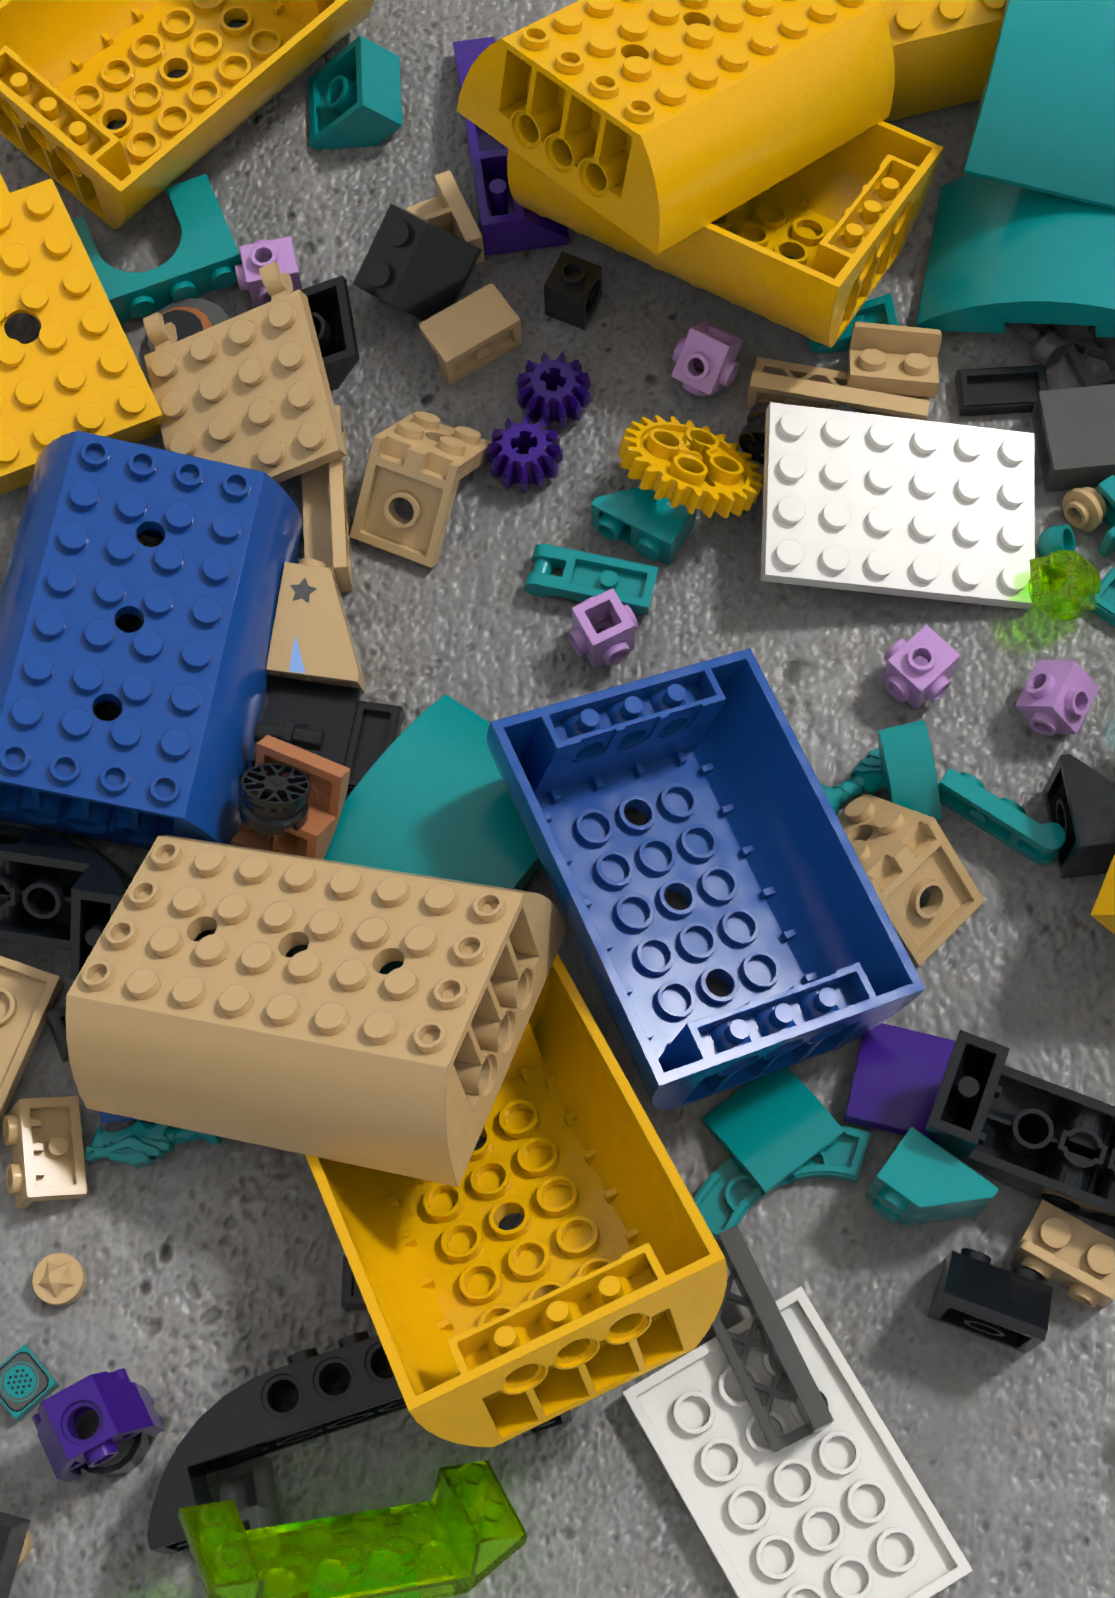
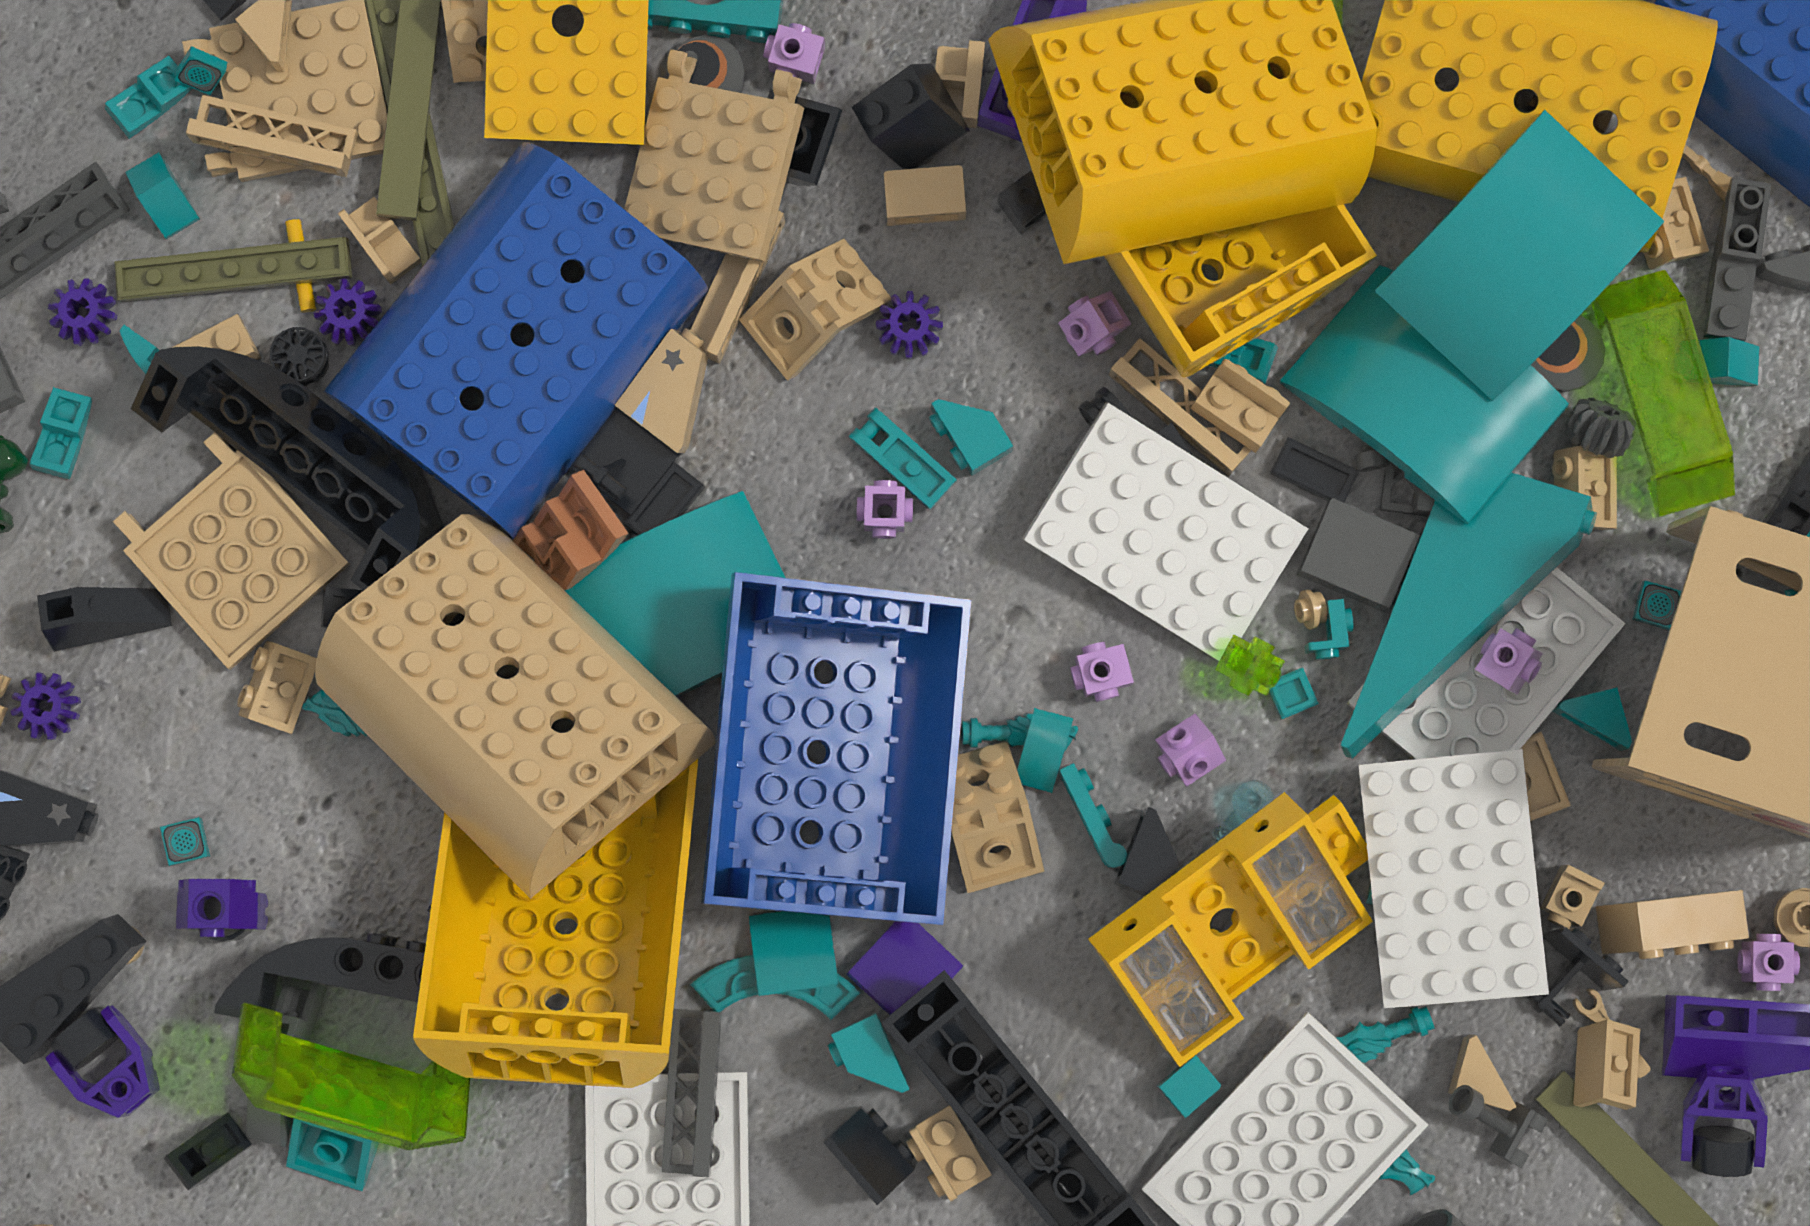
camera: 25 degrees right, 15 degrees up
tan tile [32,1253,87,1307] -> none
black wheel [239,763,311,835] -> none
dark purple gear [517,352,591,430] -> none
yellow gear [617,415,764,518] -> none
teal hinge [1037,524,1076,562] -> none

